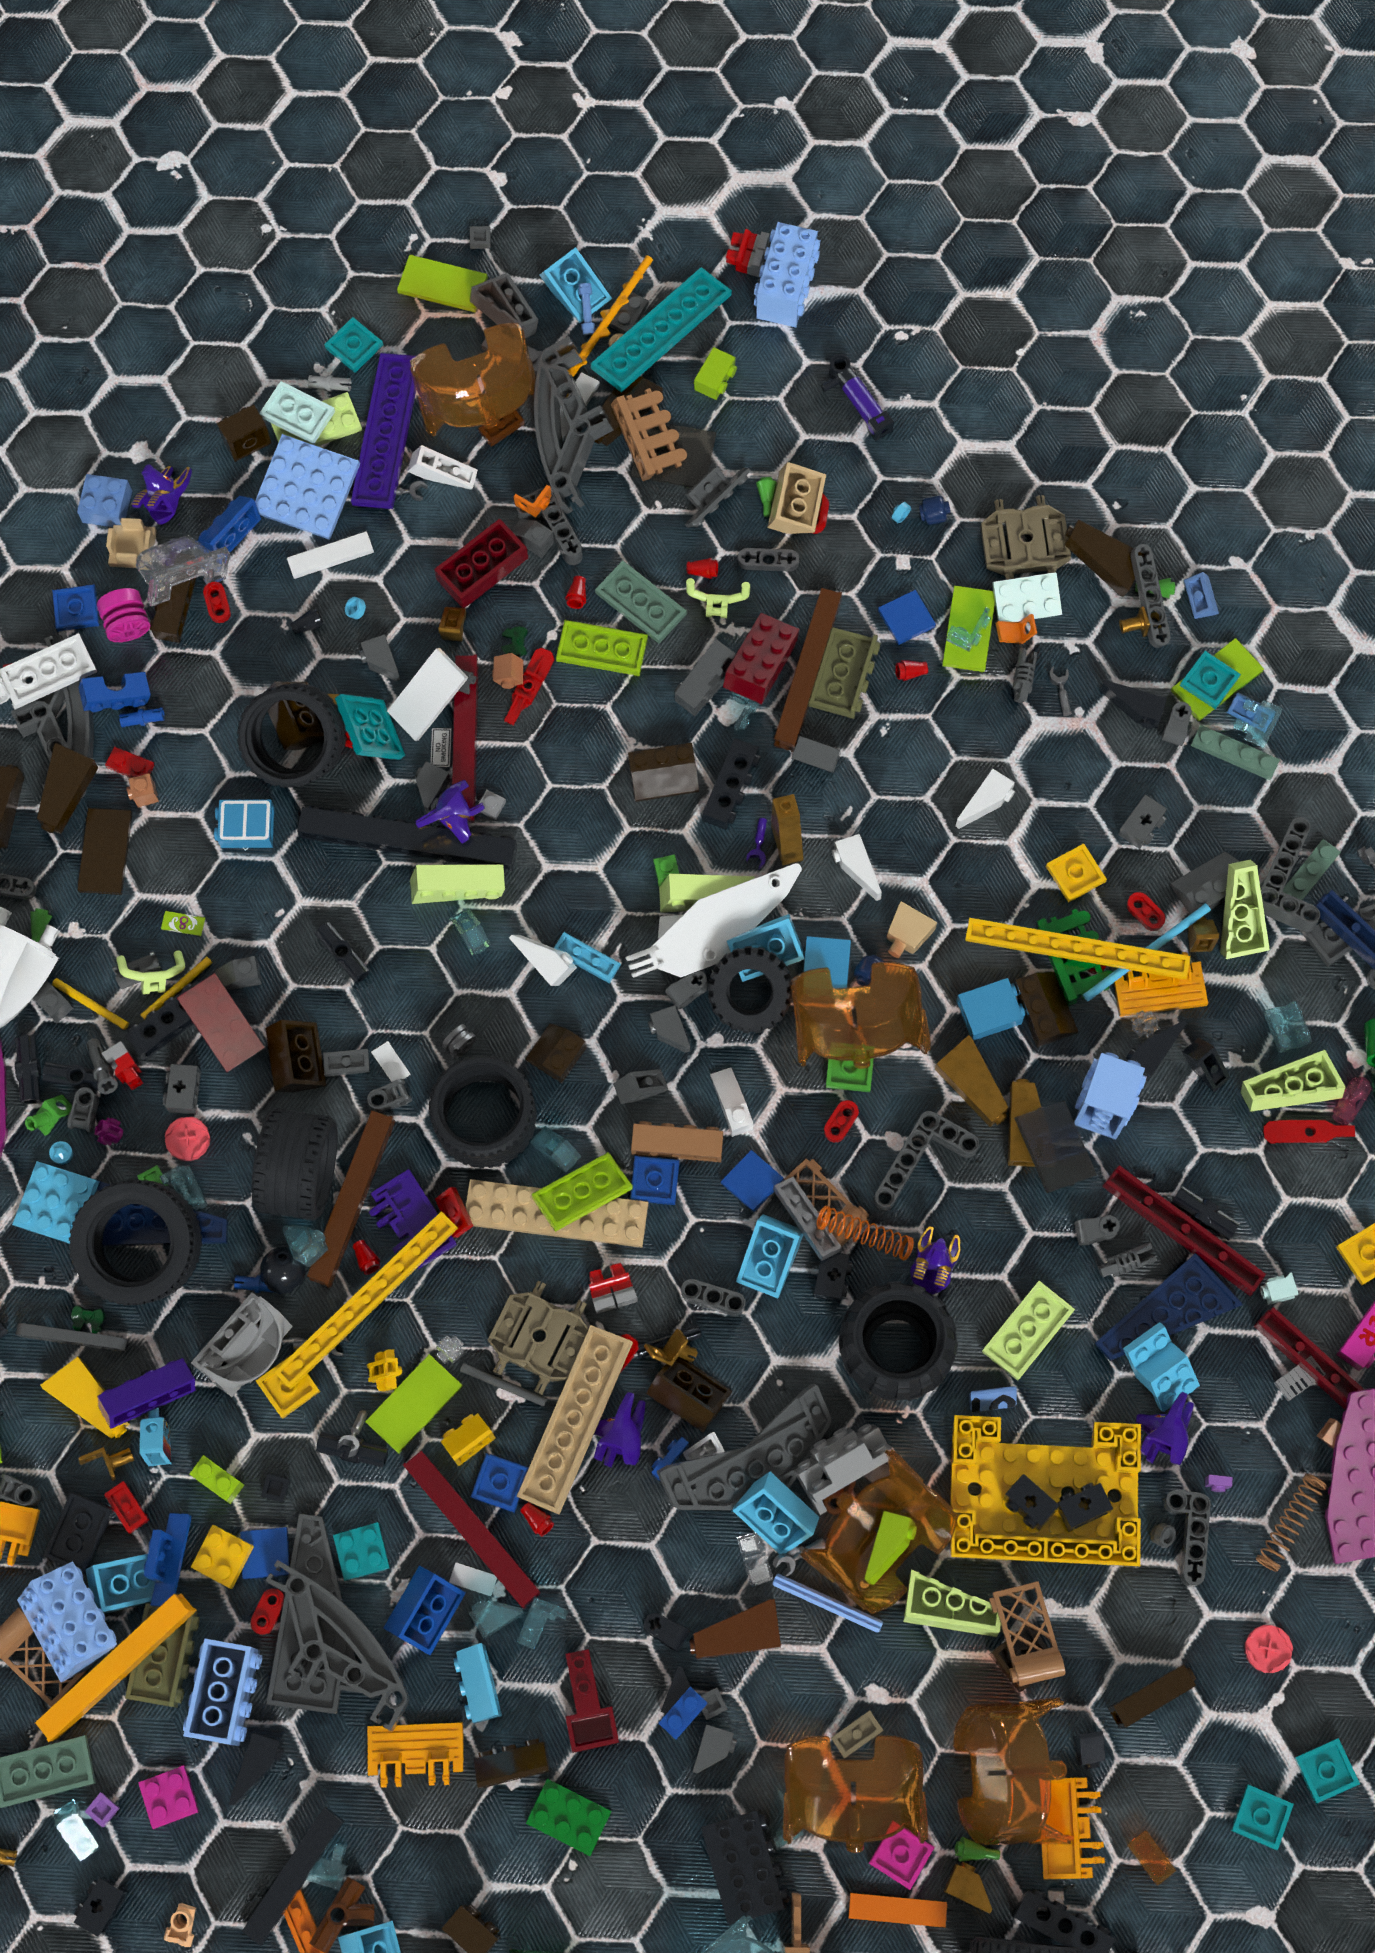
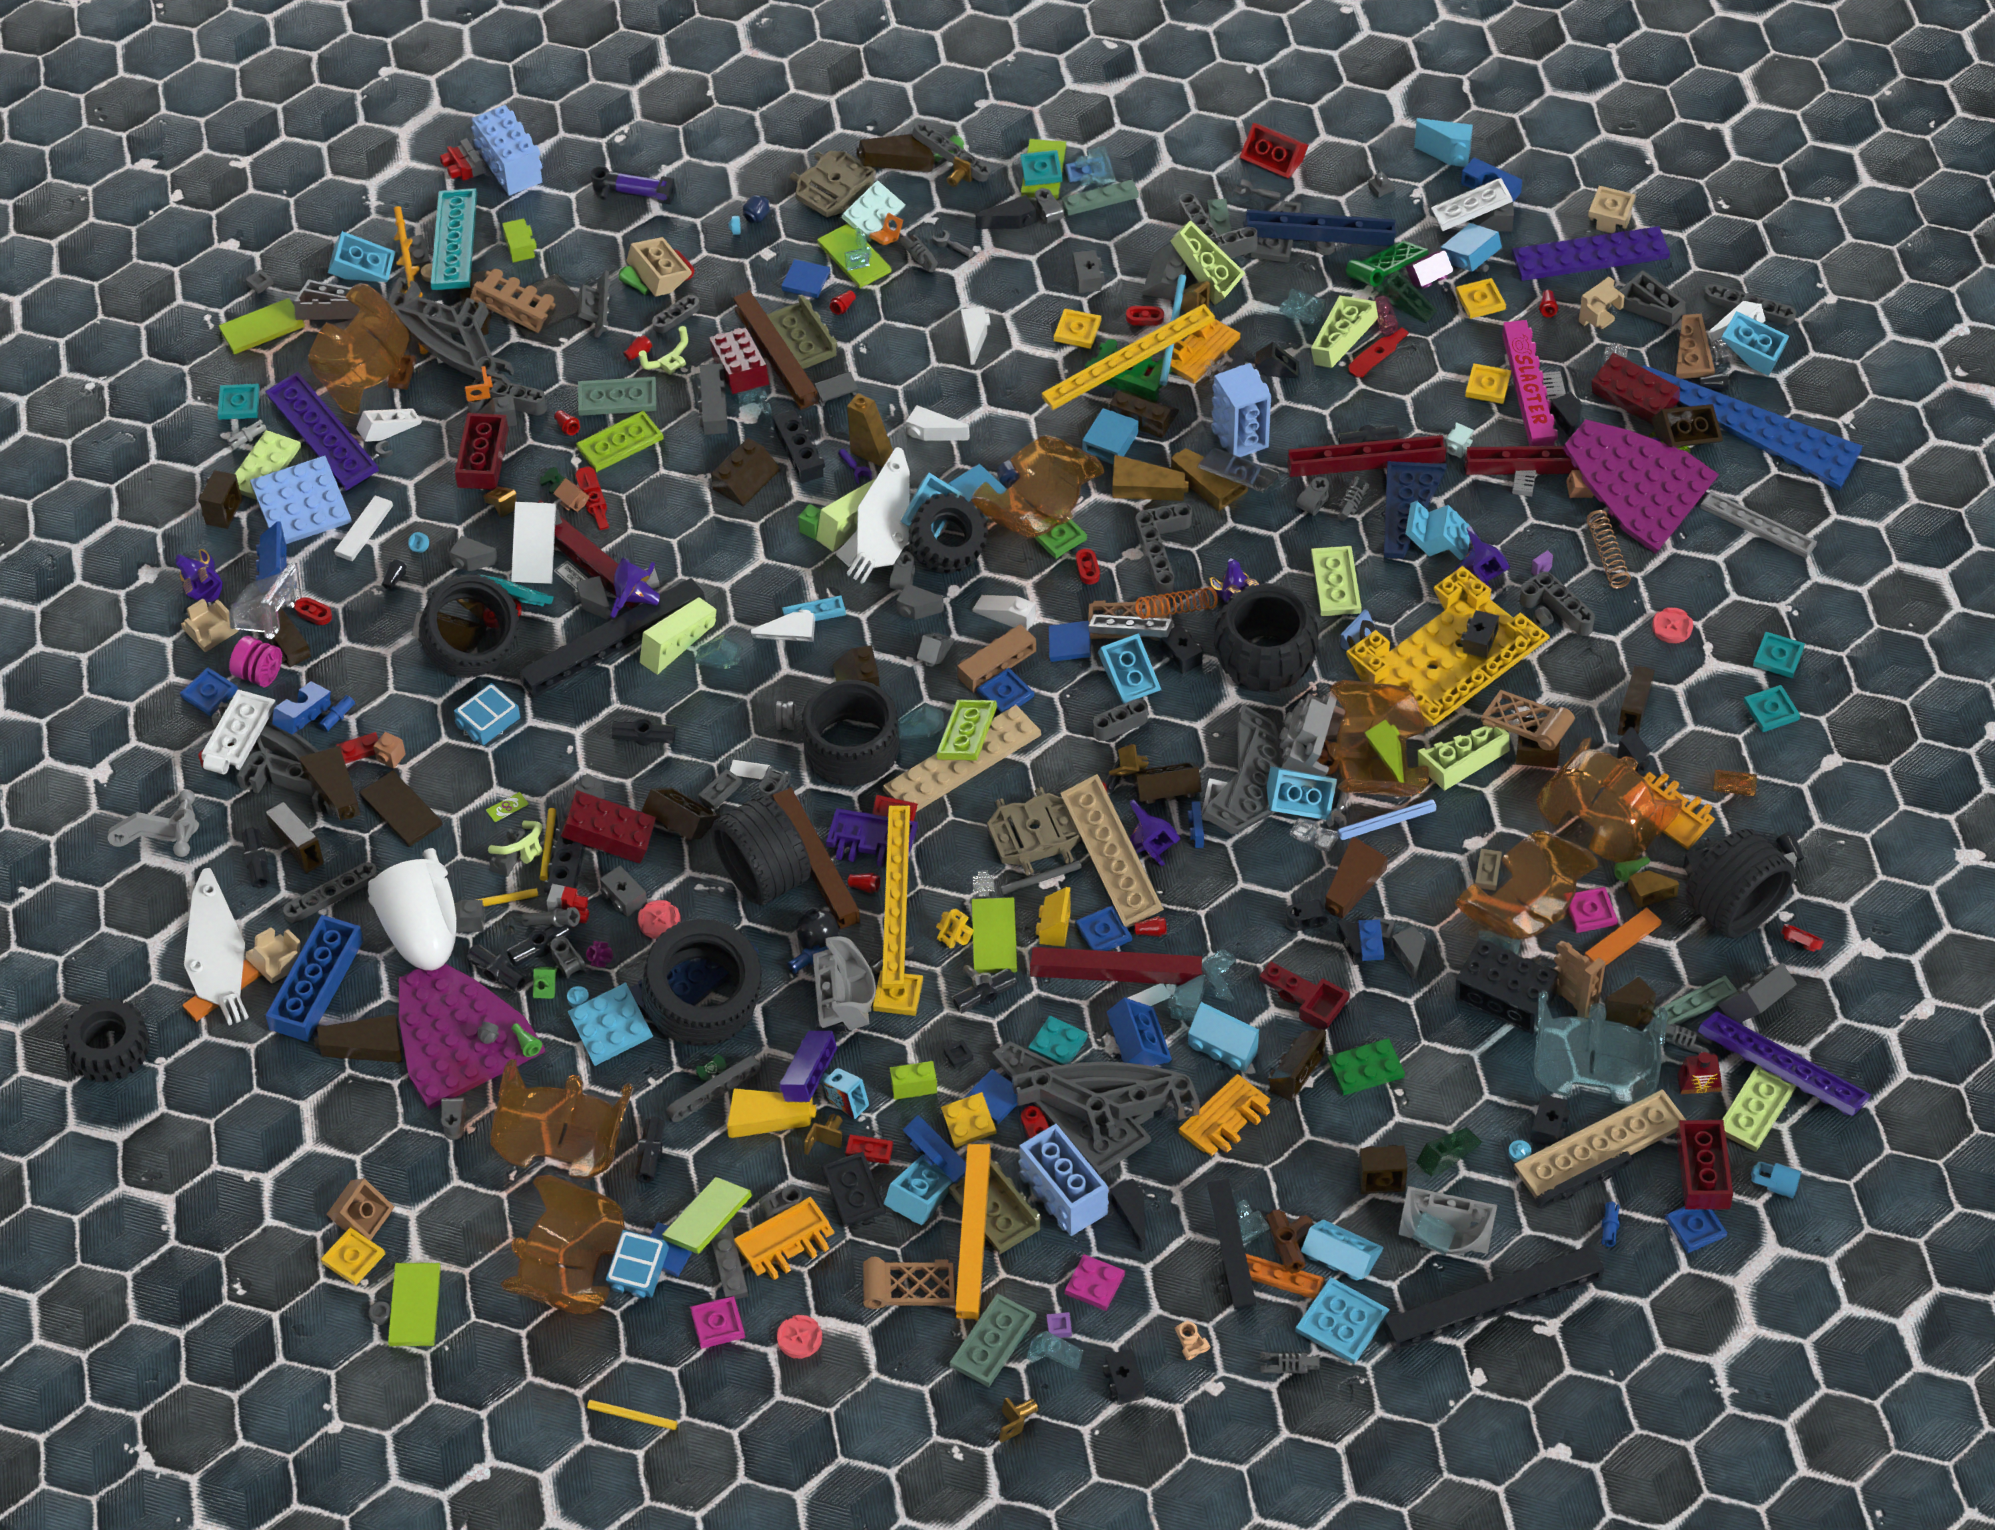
camera: 45 degrees left, 20 degrees down
light blue brick [17,1561,117,1683] -> none
medium blue brick [77,474,132,527] -> none
light aqua plate [259,381,335,445] -> none
clear light blue slope [282,1226,328,1267] -> none
medium blue bar [578,283,595,335] -> none
hips [589,1263,638,1315] -> none
tan torso [887,901,937,958] -> none
black brick [1003,1474,1059,1531] -> none
medium blue slope [1184,572,1219,619] -> none

